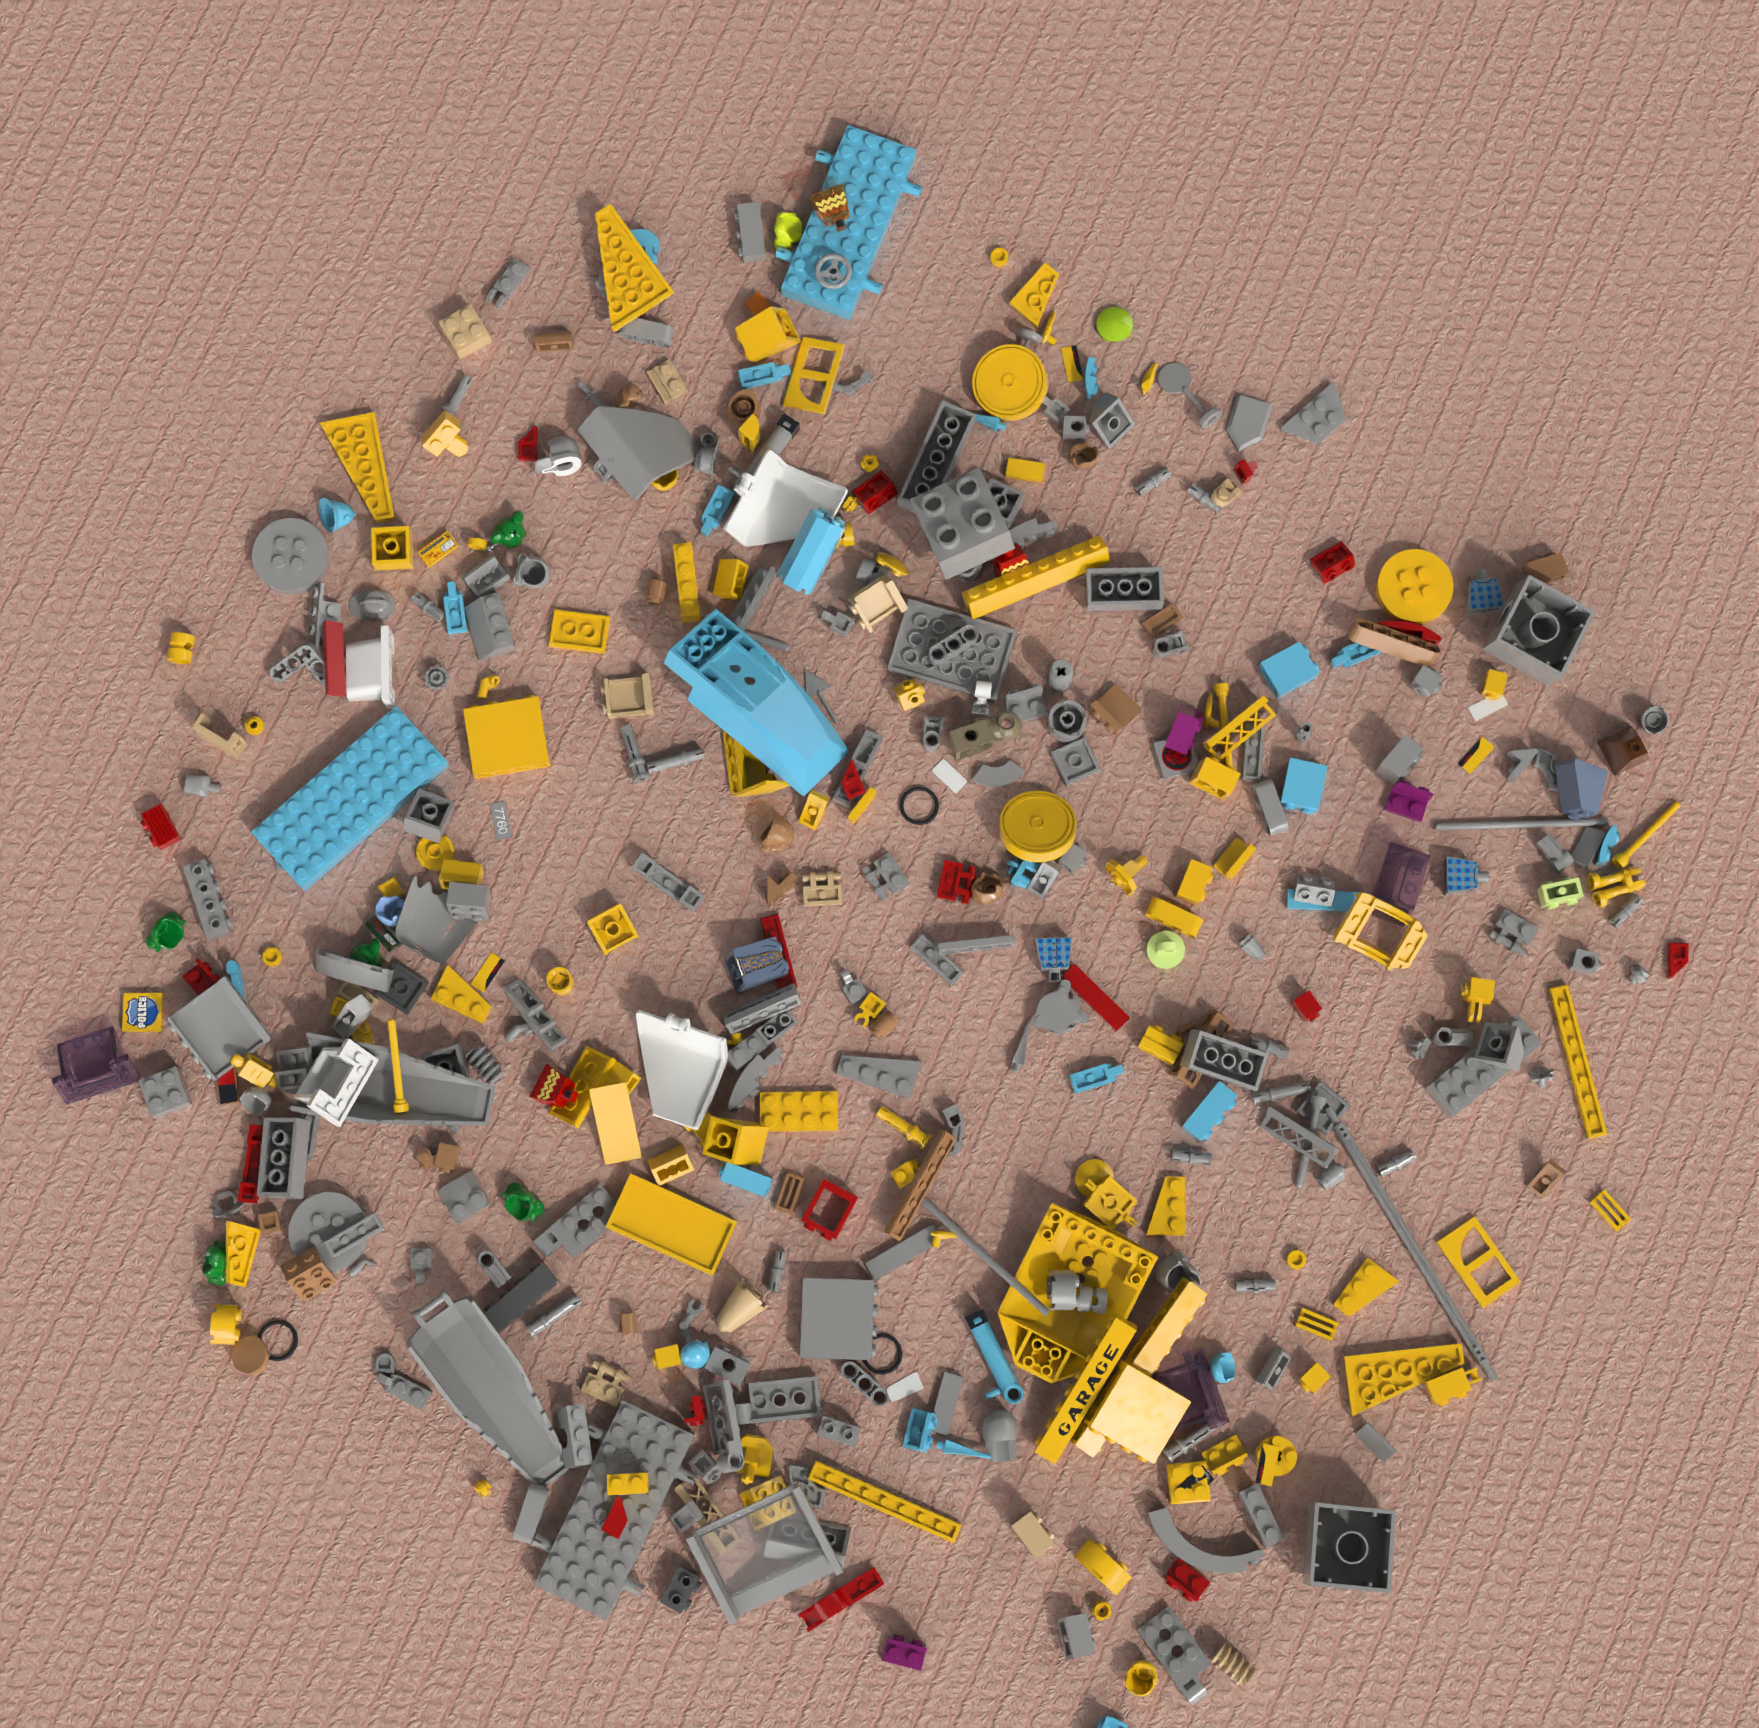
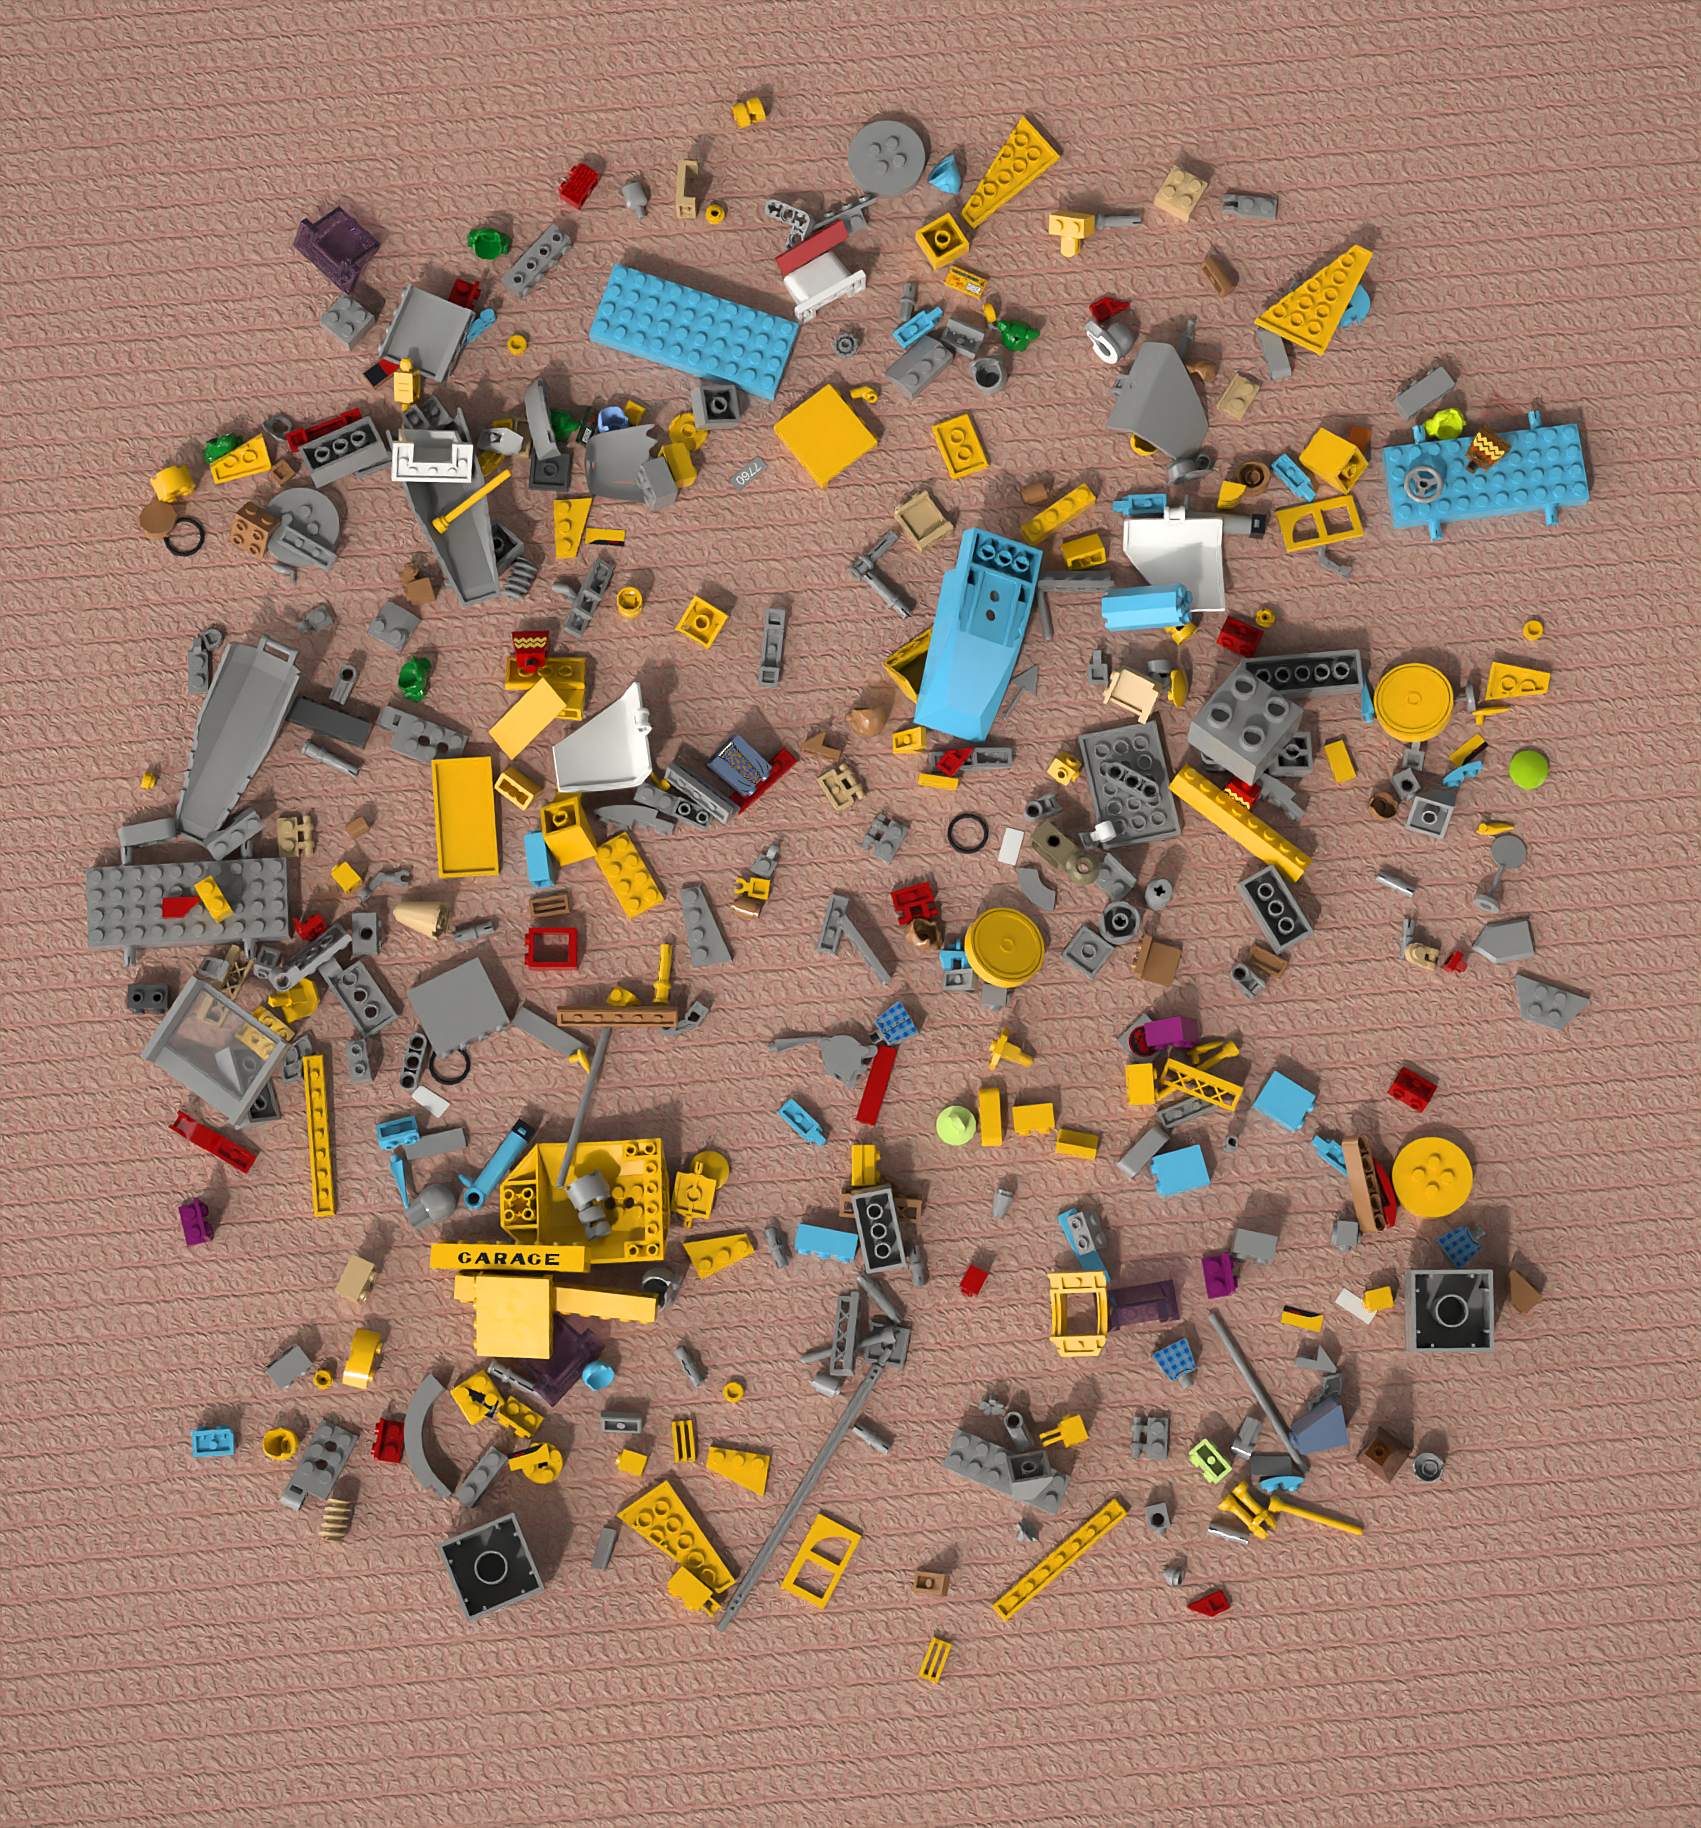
camera: 60 degrees right, 0 degrees up
tile [122,993,164,1032] -> none
light grey hair [240,1086,271,1116] -> none
light grey piece [349,590,395,620] -> none
medium azure hair [680,1339,711,1369] -> none
yellow plate [841,495,858,512] -> none

